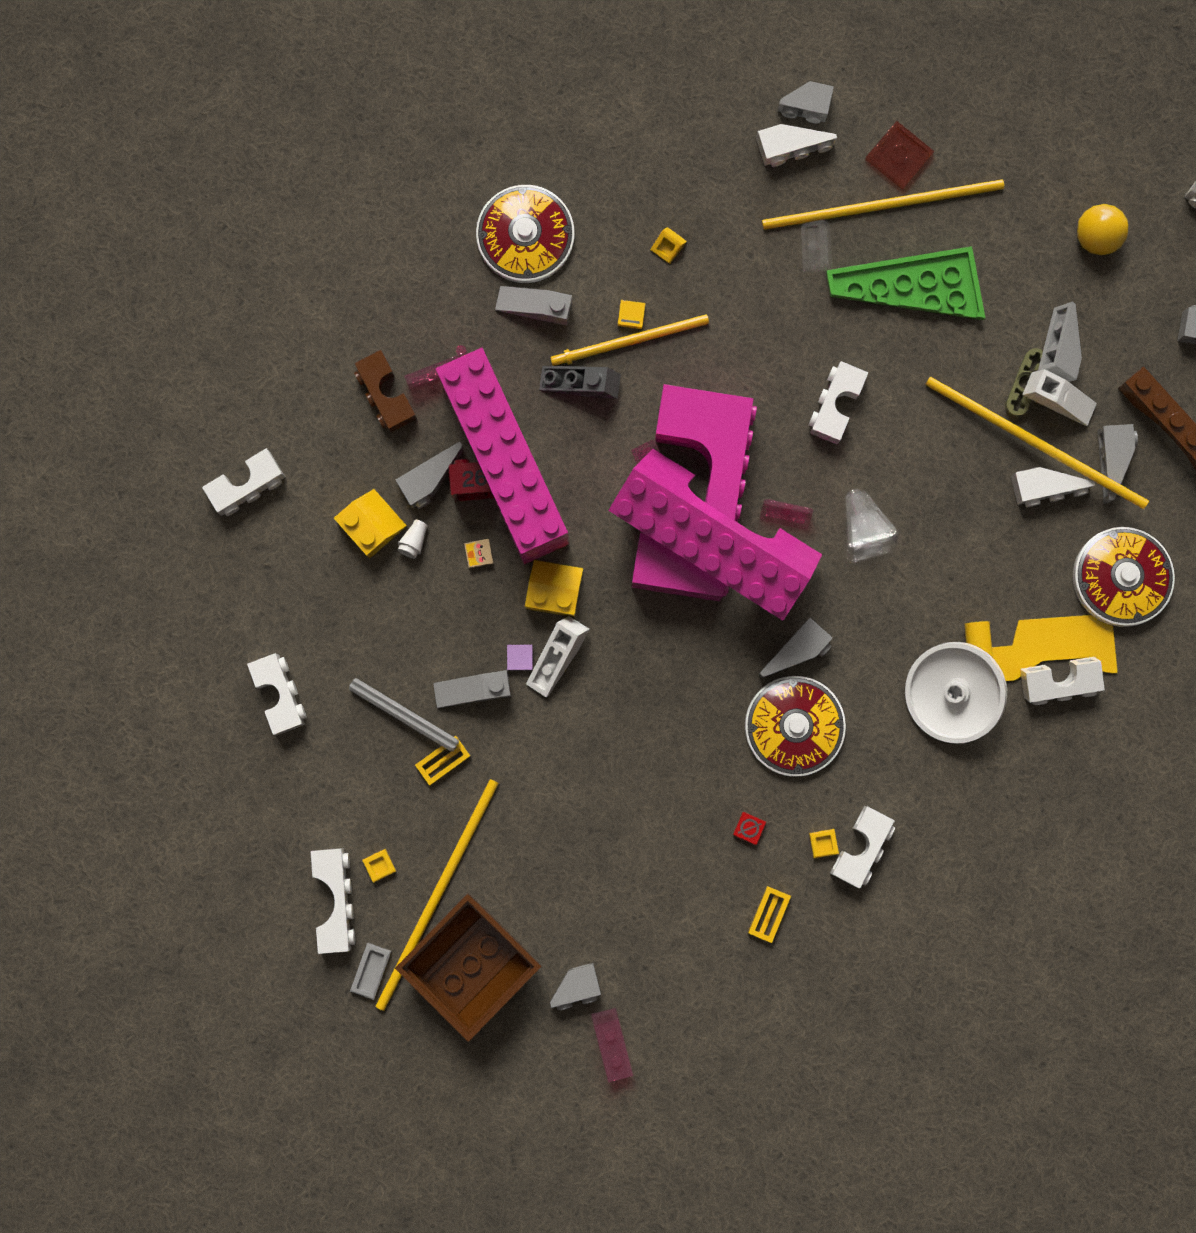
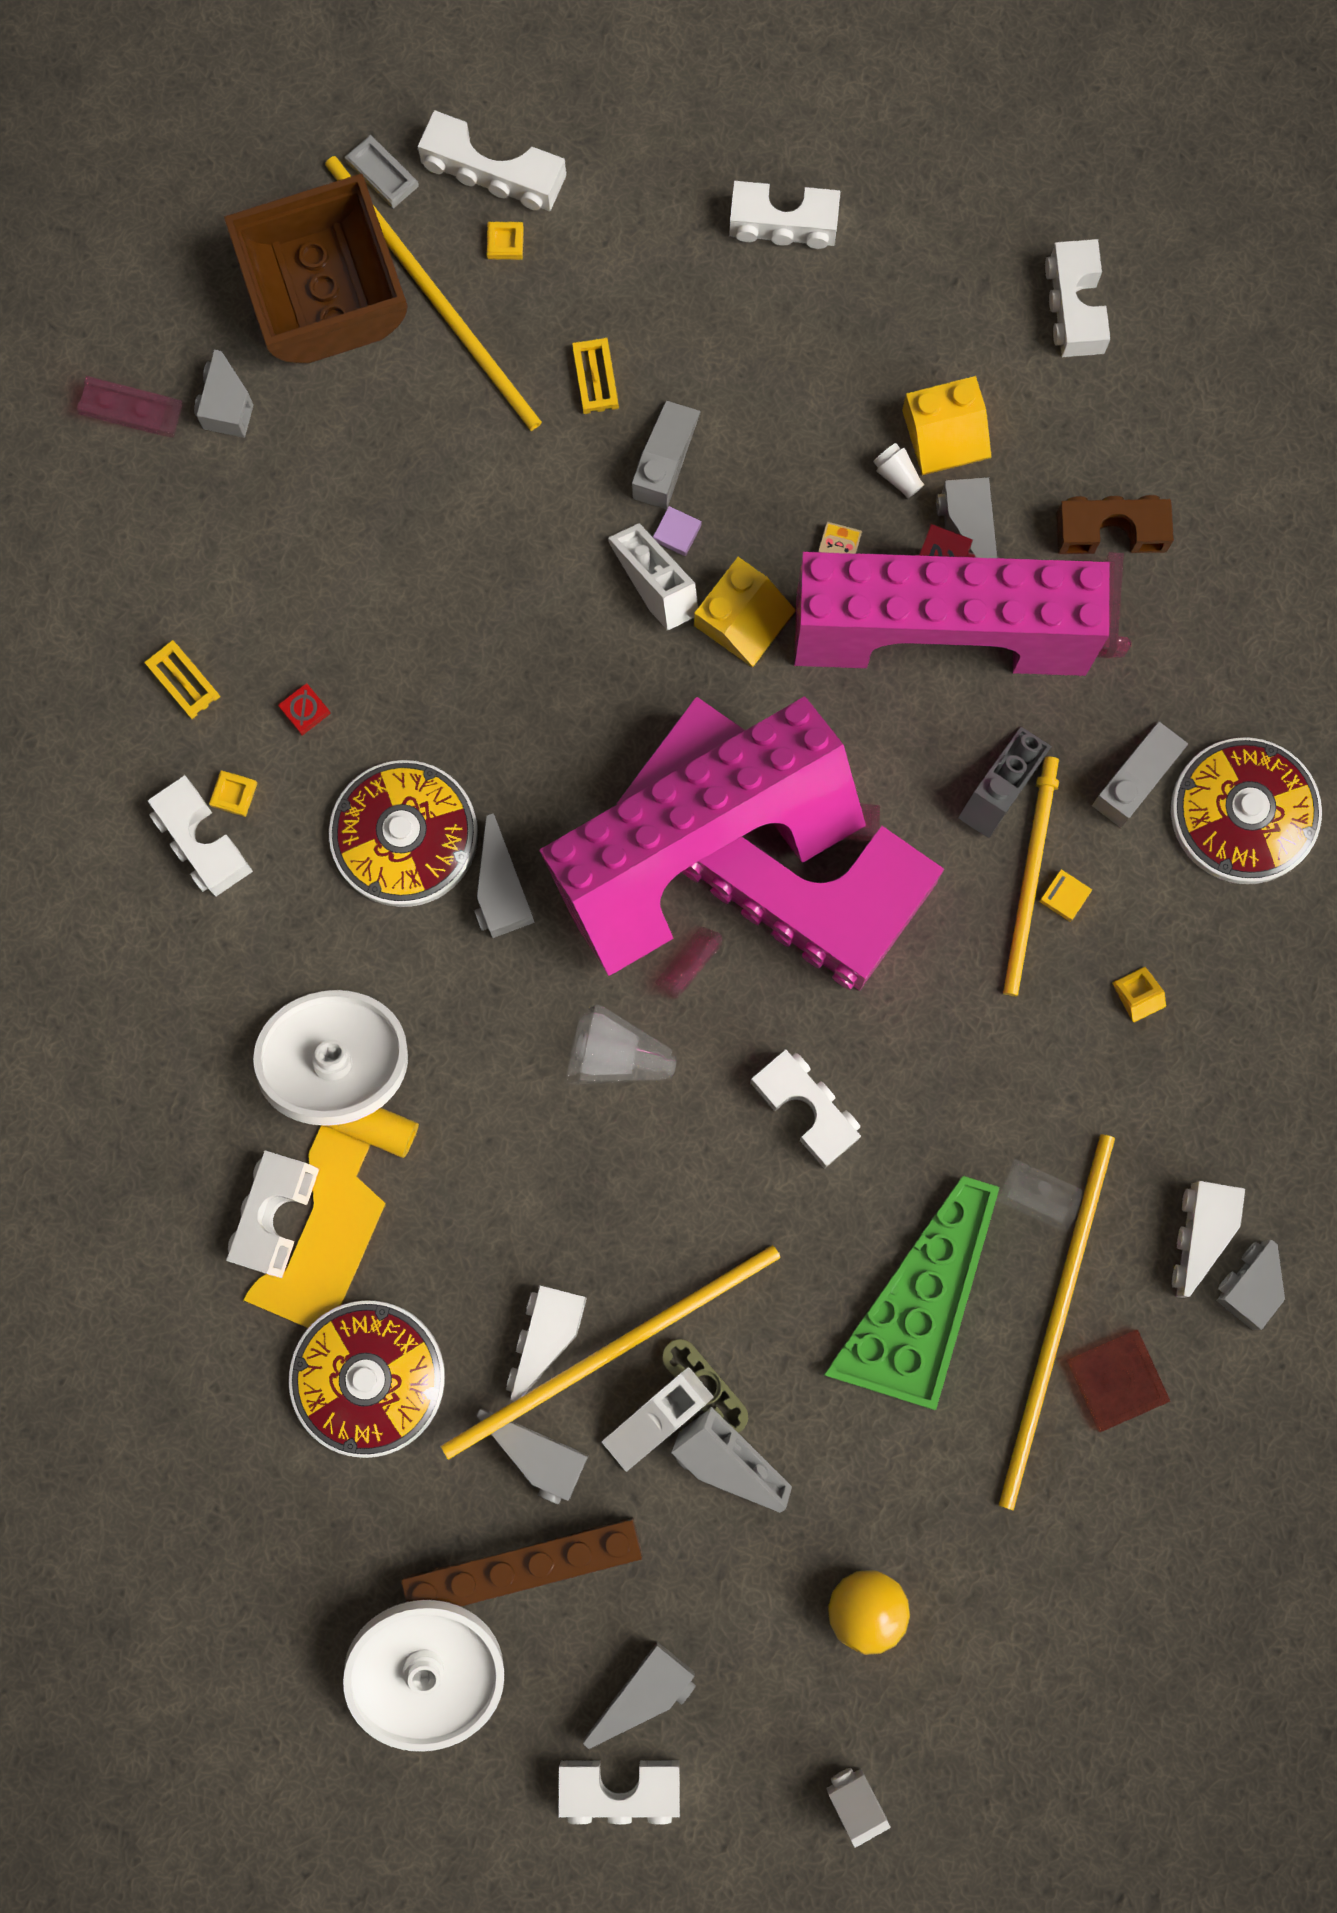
camera: 120 degrees right, 5 degrees down
light grey axle [349,678,459,752] -> none

